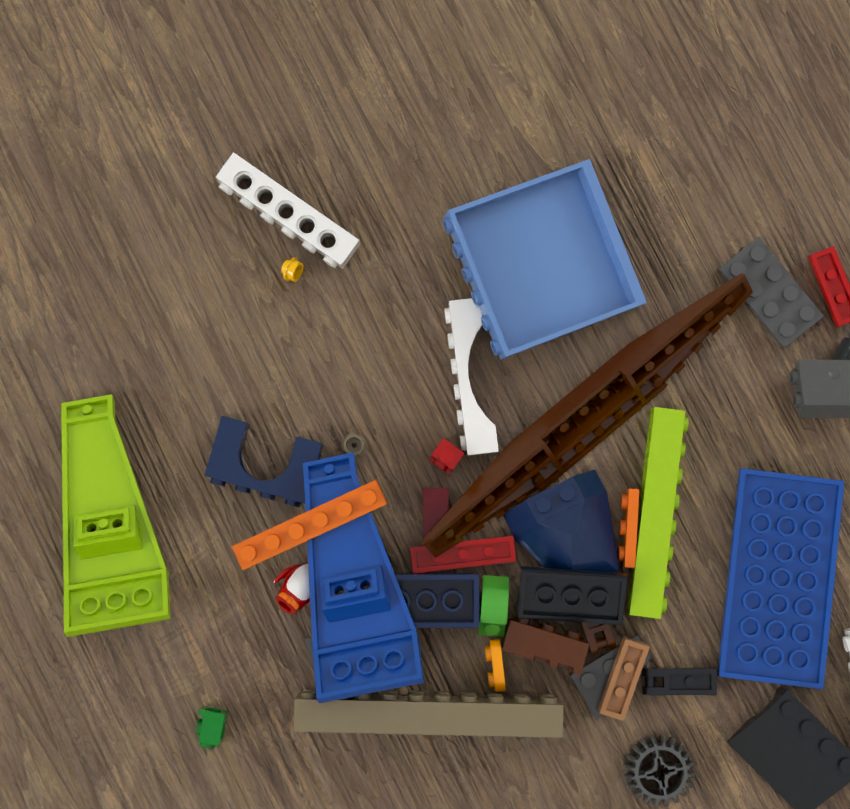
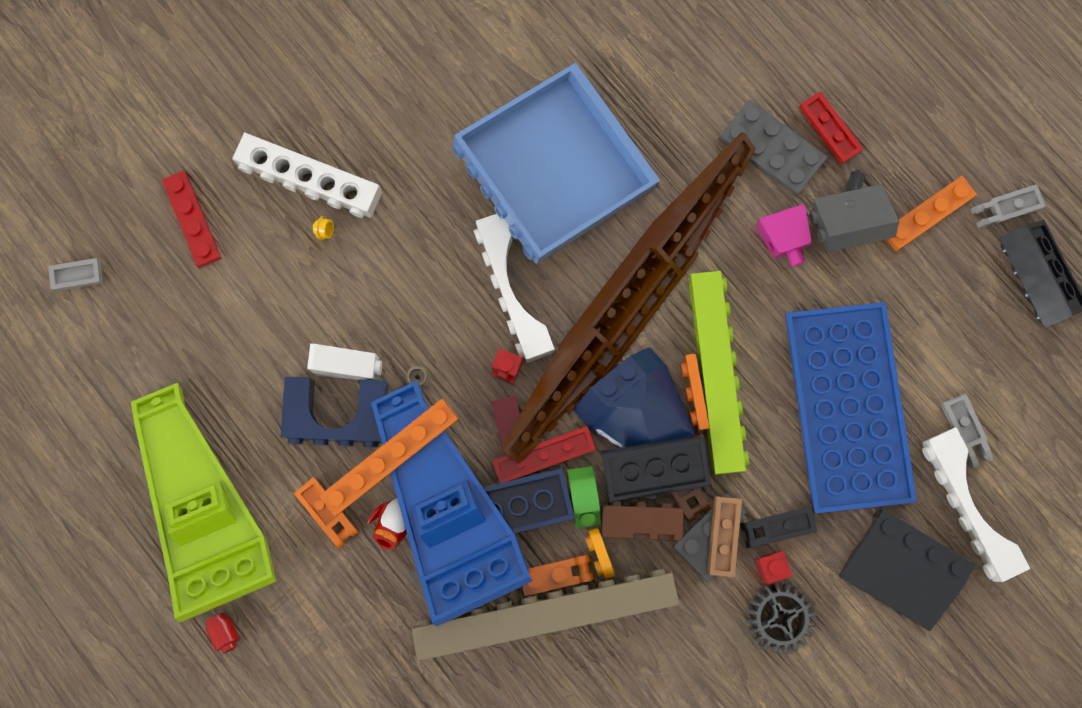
camera: 10 degrees left, 5 degrees down
green brick [196,706,228,749] -> none
none -> light grey tile [48,258,103,292]
none -> red plate [162,170,222,269]
none -> red brick [205,612,240,654]
none -> orange plate [294,477,359,548]
none -> white slope [307,343,382,380]
none -> orange plate [522,554,595,596]
none -> red brick [754,551,792,584]
none -> dark pink torso [756,204,812,268]

